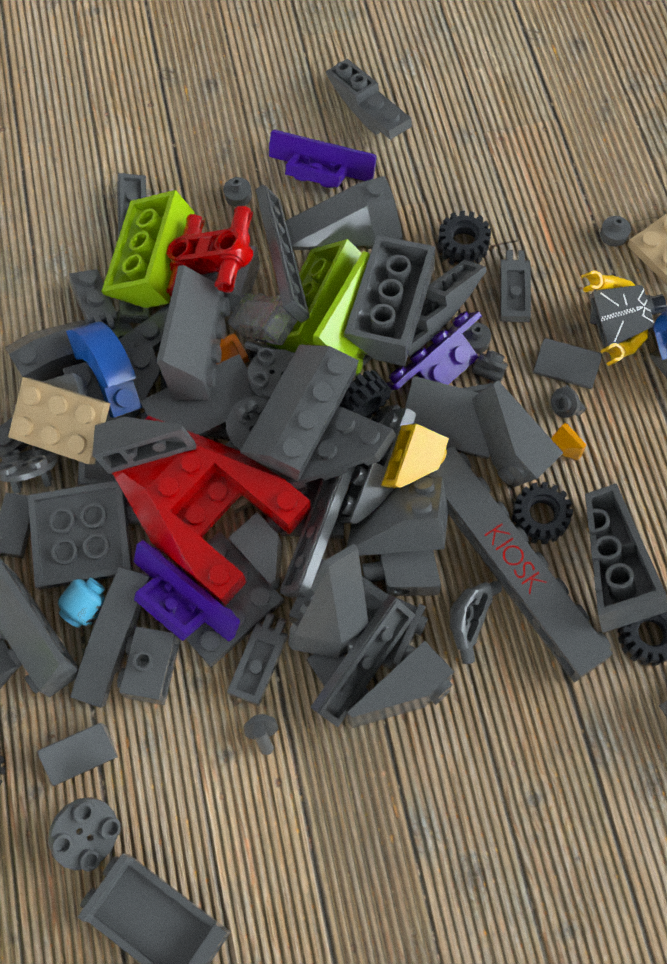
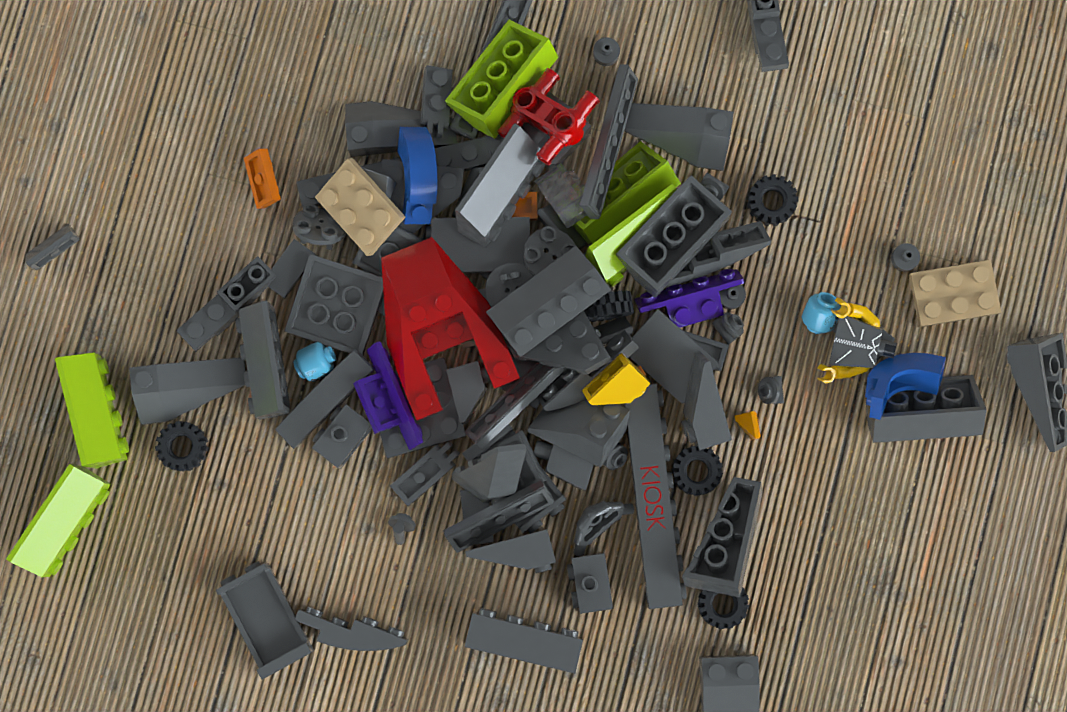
camera: 25 degrees right, 15 degrees up
dark grey slope [37,723,118,786] -> none
dark grey plate [48,797,121,872] -> none
dark grey slope [92,417,196,474] -> none
dark purple bracket [269,129,377,188] -> none
dark grey hinge [500,250,531,322] -> none
dark grey slope [533,338,602,390] -> none
none -> dark grey slope [295,606,409,651]
none -> dark grey brick [465,608,583,674]
none -> dark grey brick [567,553,613,614]
none -> dark grey plate [603,442,628,470]
none -> medium azure head [801,292,841,334]

